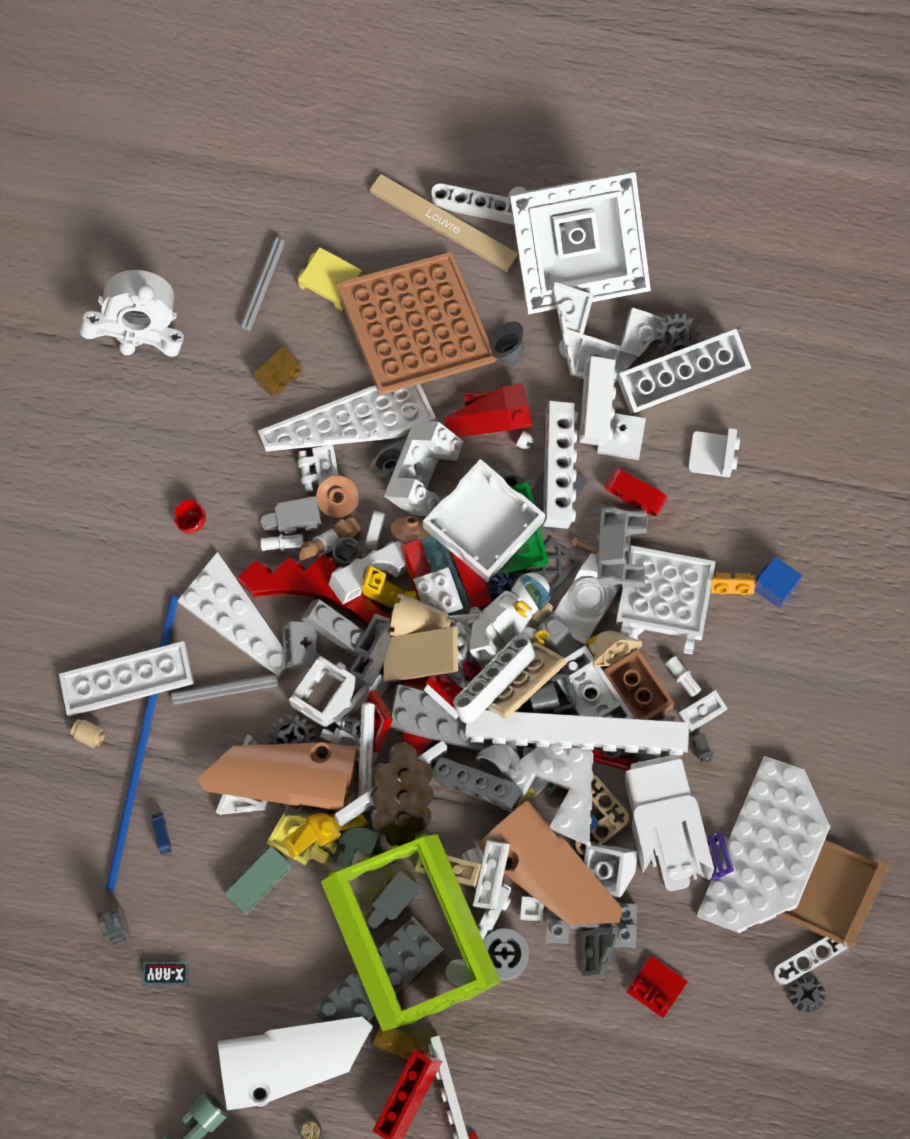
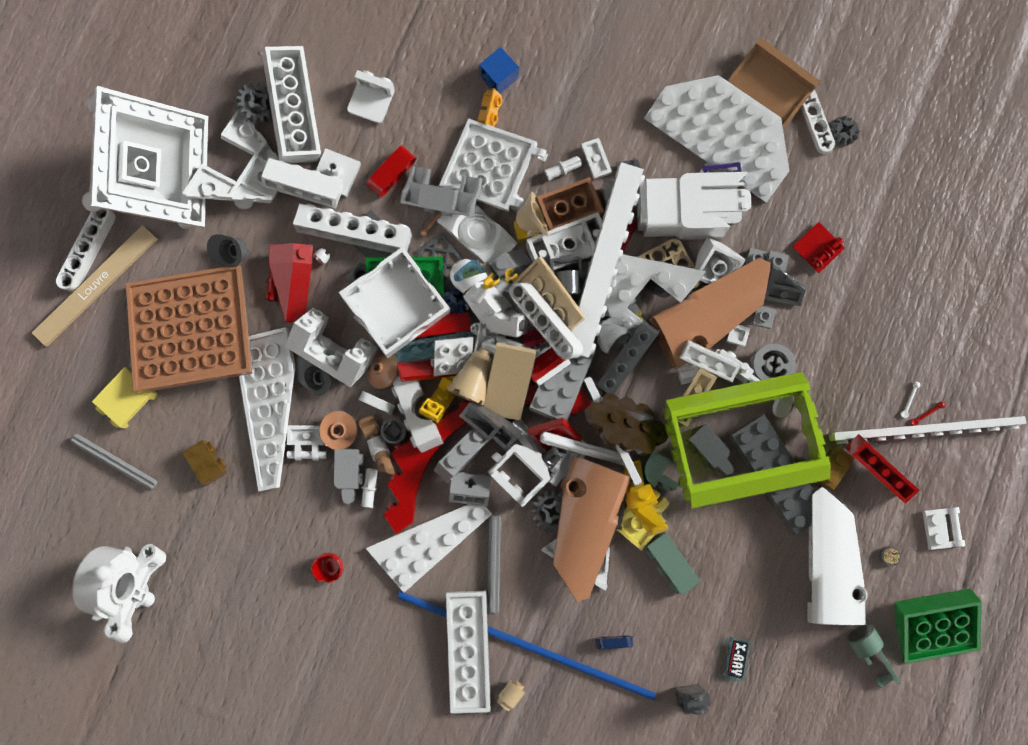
camera: 90 degrees left, 10 degrees up
none -> white hinge [900,381,920,418]

